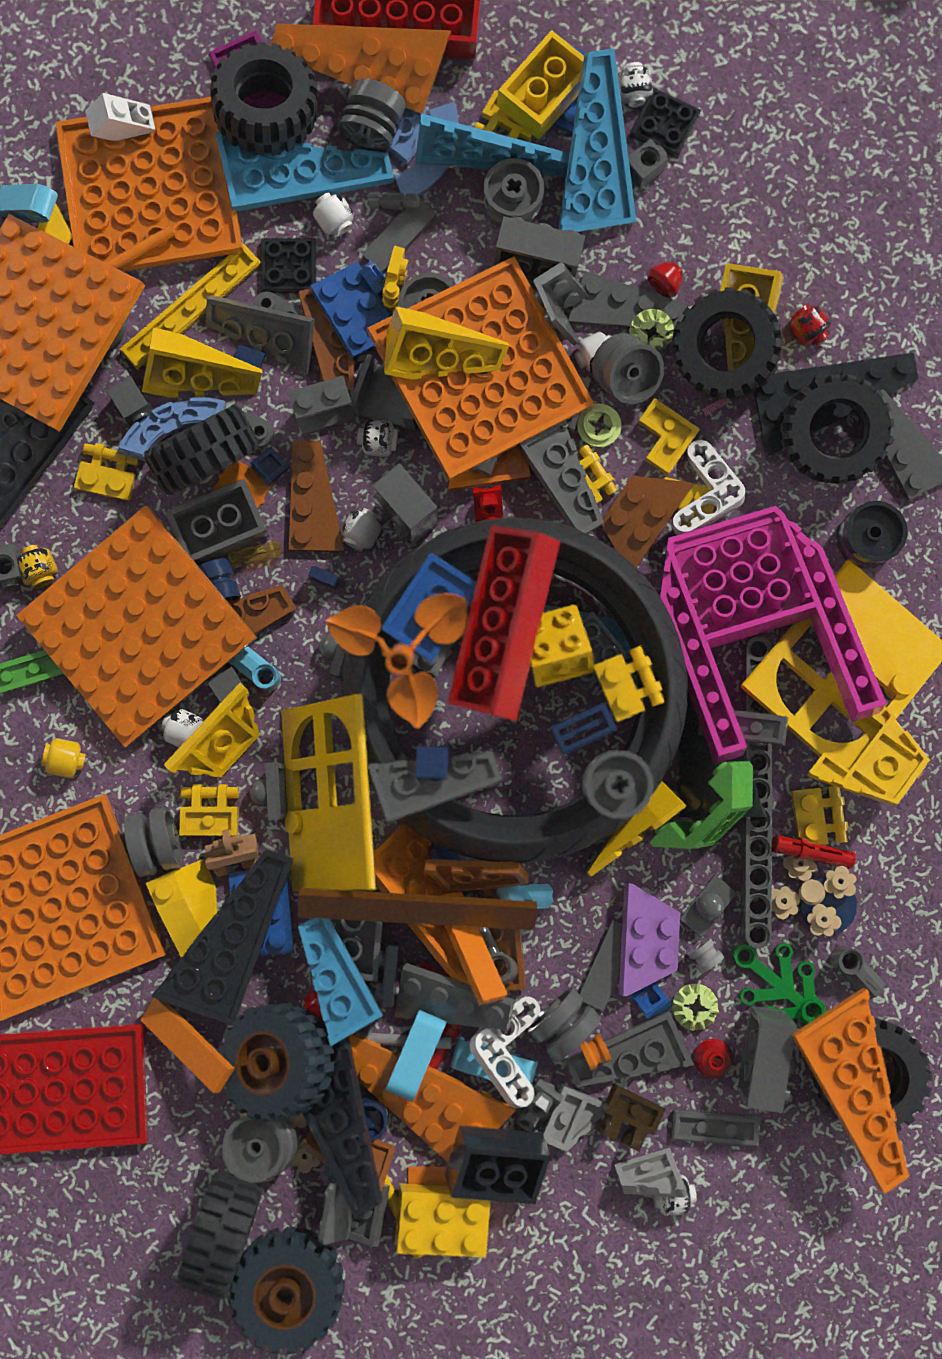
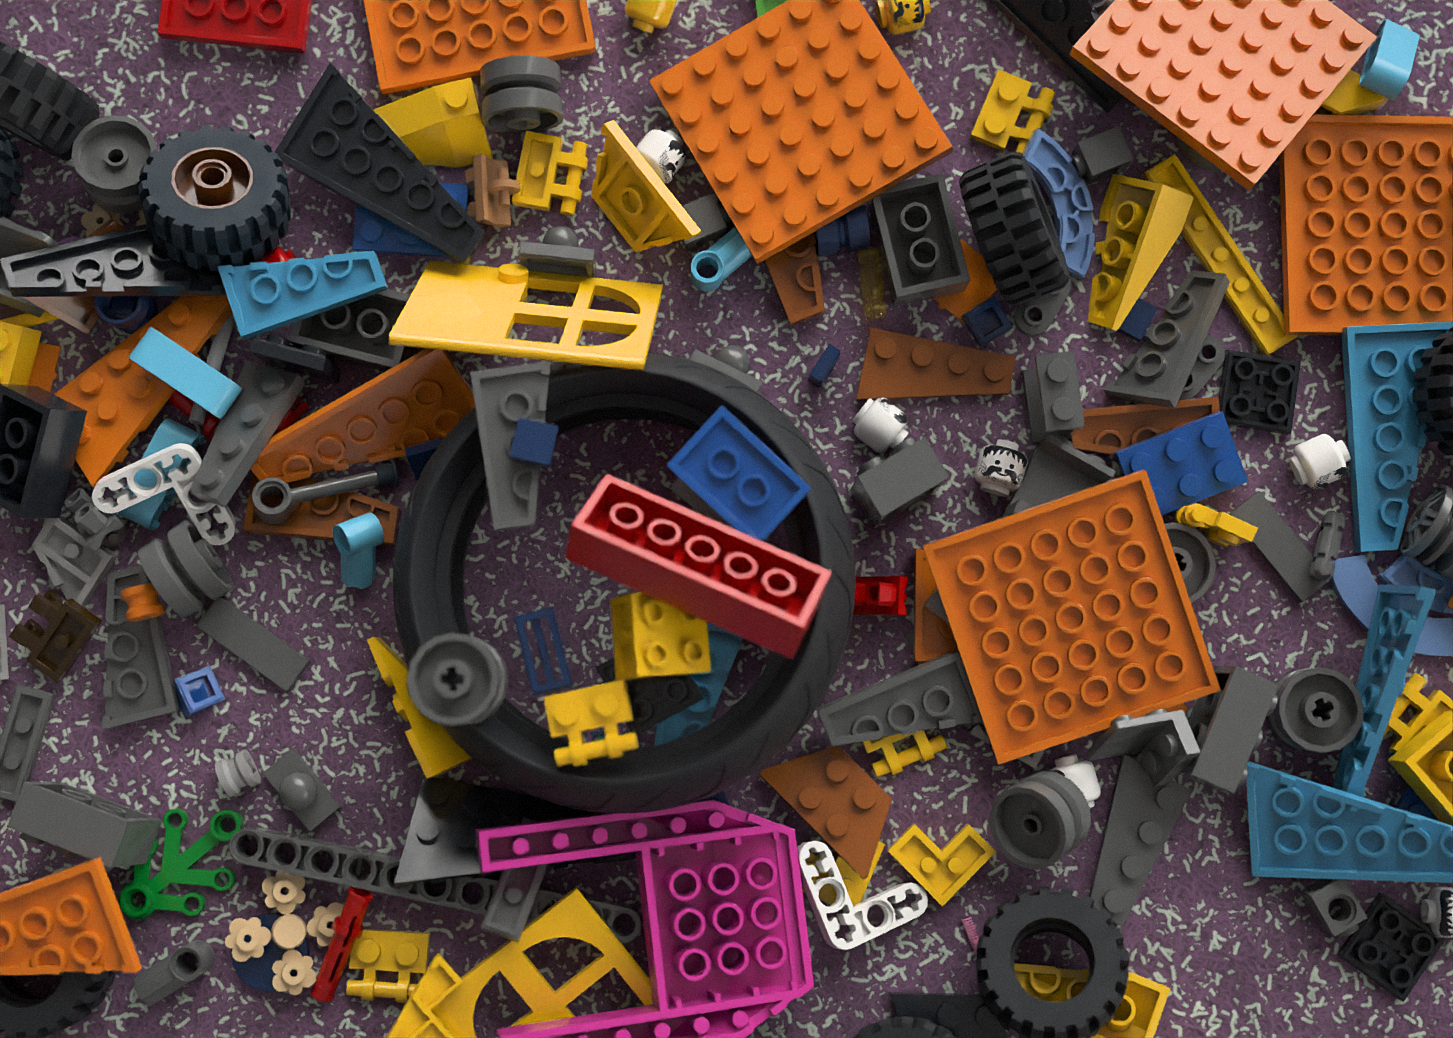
camera: 110 degrees right, 0 degrees up
orange bar [105,225,175,269] -> none
orange tile [141,998,234,1093] -> none
reddish brown tile [298,888,537,930] -> none
orange plant [326,593,467,728] -> none
blue tile [359,260,386,294] -> none
yellow wedge [384,307,509,380] -> none
dark orange wing [425,859,528,893] -> none
orange tile [439,892,508,1005] -> none
yellowish green gear [577,404,621,448] -> none
medium lavender wing [619,883,680,996] -> none
yellowish green gear [629,309,674,350] -> none
red cone [647,262,683,298] -> none
bright green slope [649,761,753,849] -> none
yellowish green gear [672,984,719,1031] -> none
red cone [694,1038,733,1079] -> none

